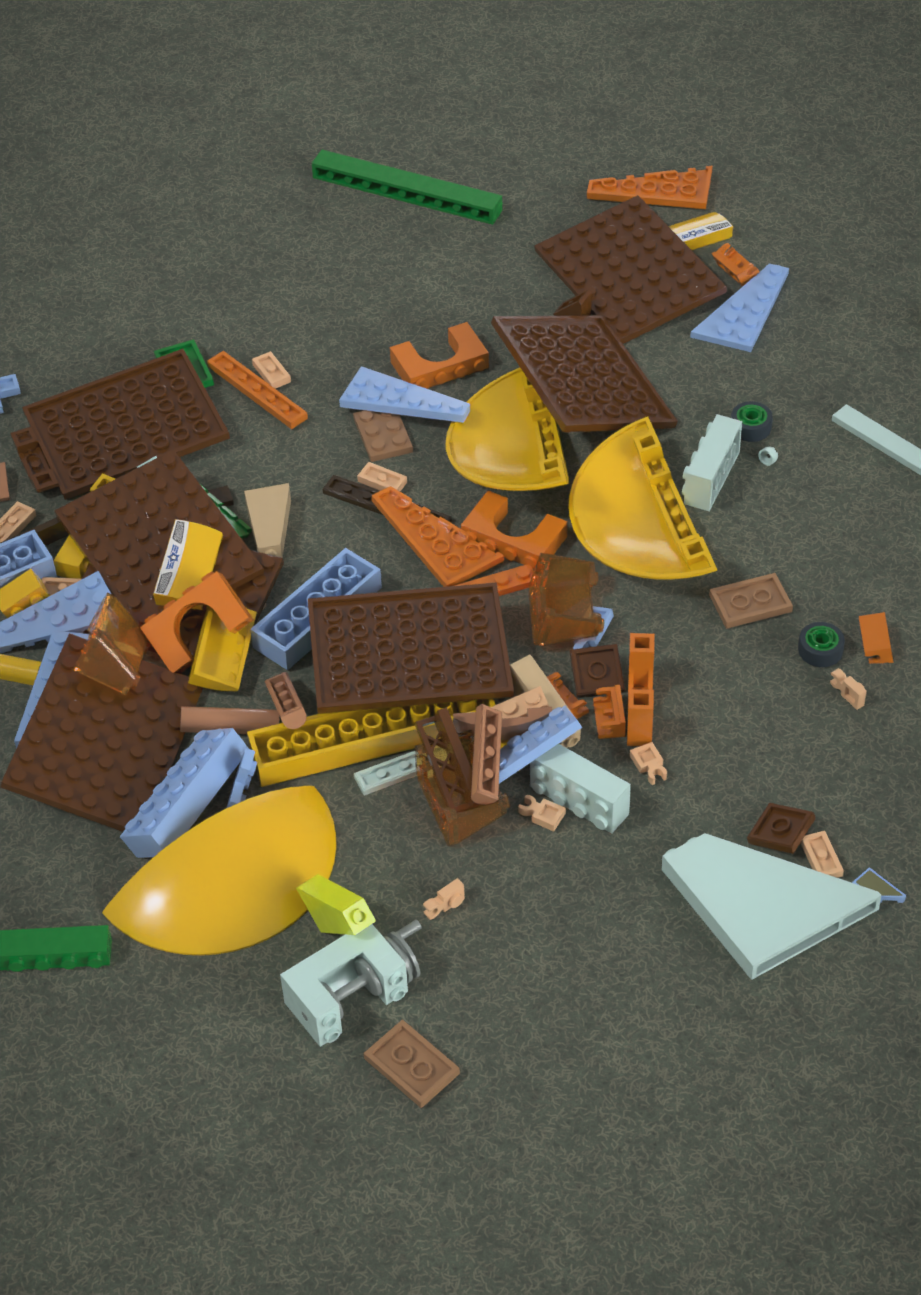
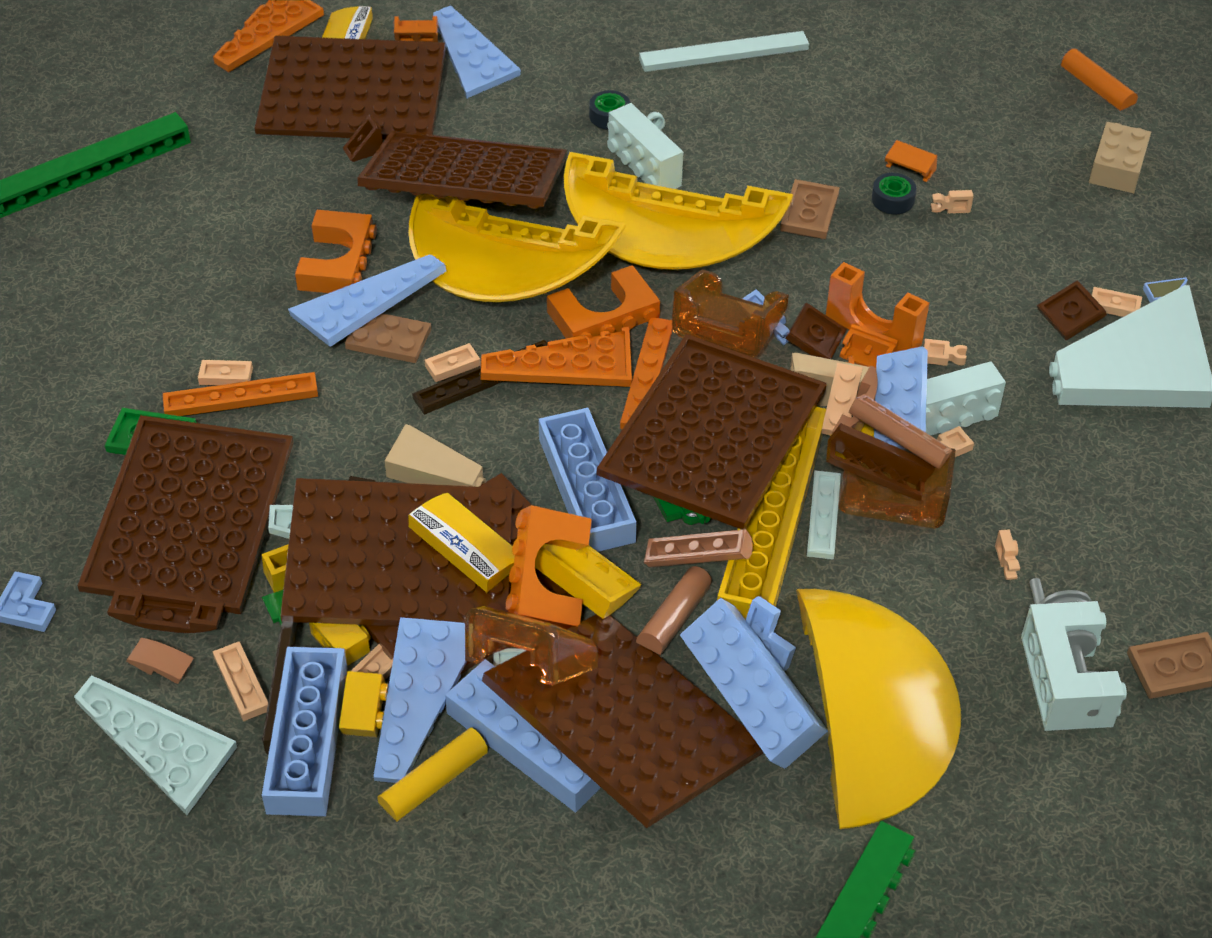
camera: 60 degrees left, 0 degrees up
neon yellow slope [296,874,376,935] -> none

